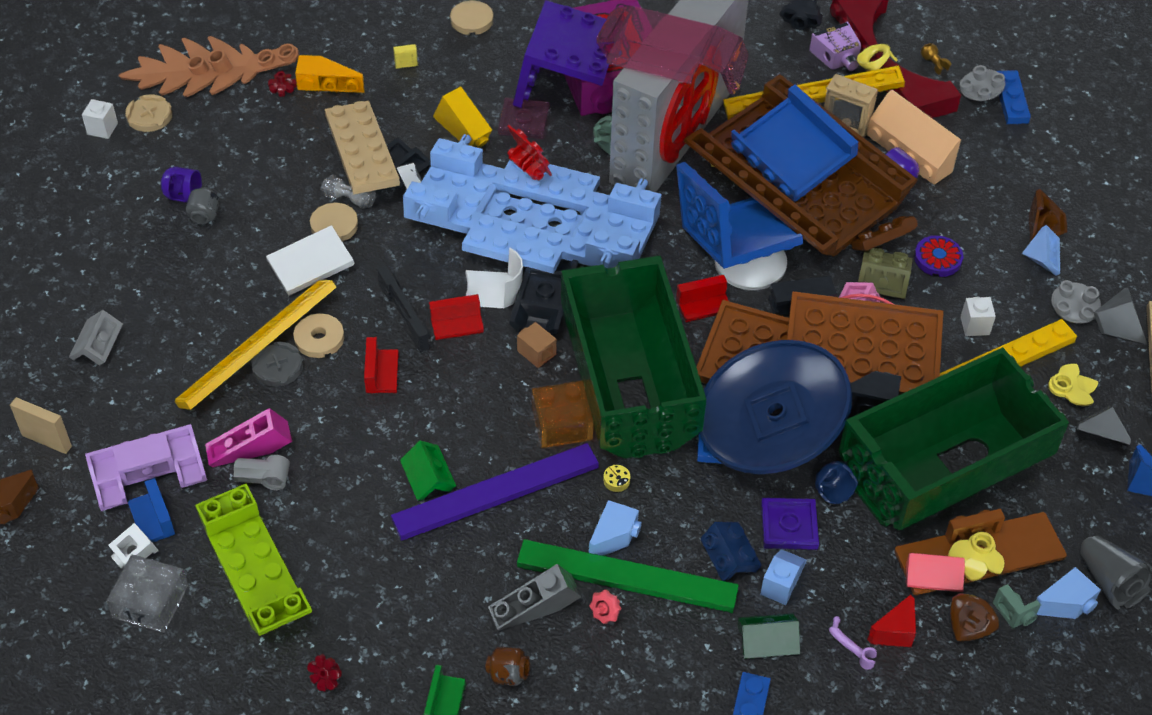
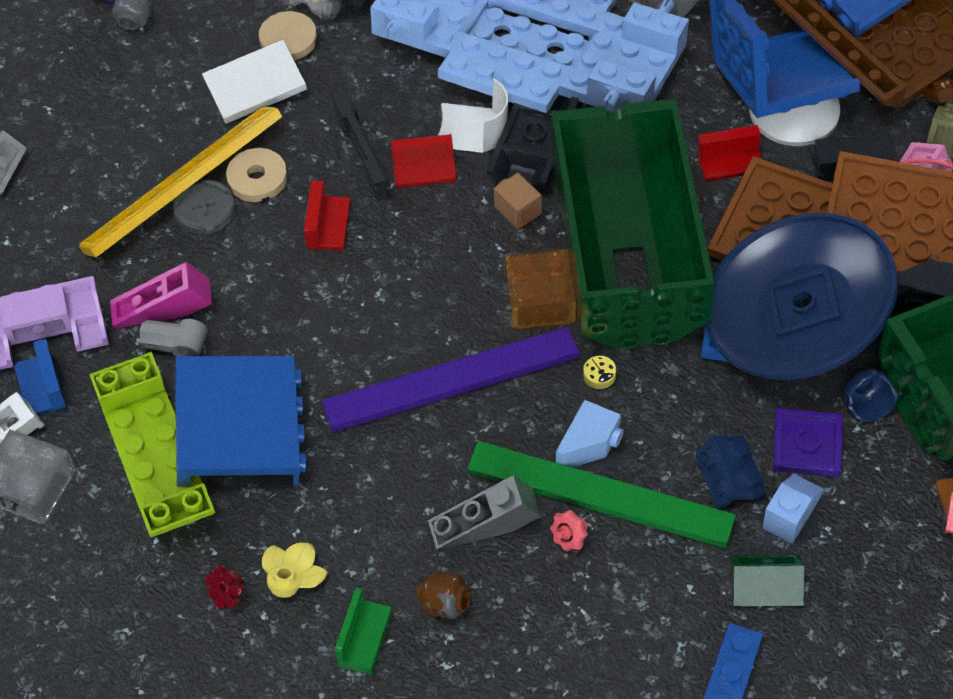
camera: 10 degrees right, 5 degrees up
green panel [401,440,456,501] -> none
lavender piece [829,616,877,670] -> none
red slope [867,595,916,647] -> none
none -> blue panel [175,356,306,487]
none -> light yellow plate [262,543,327,598]

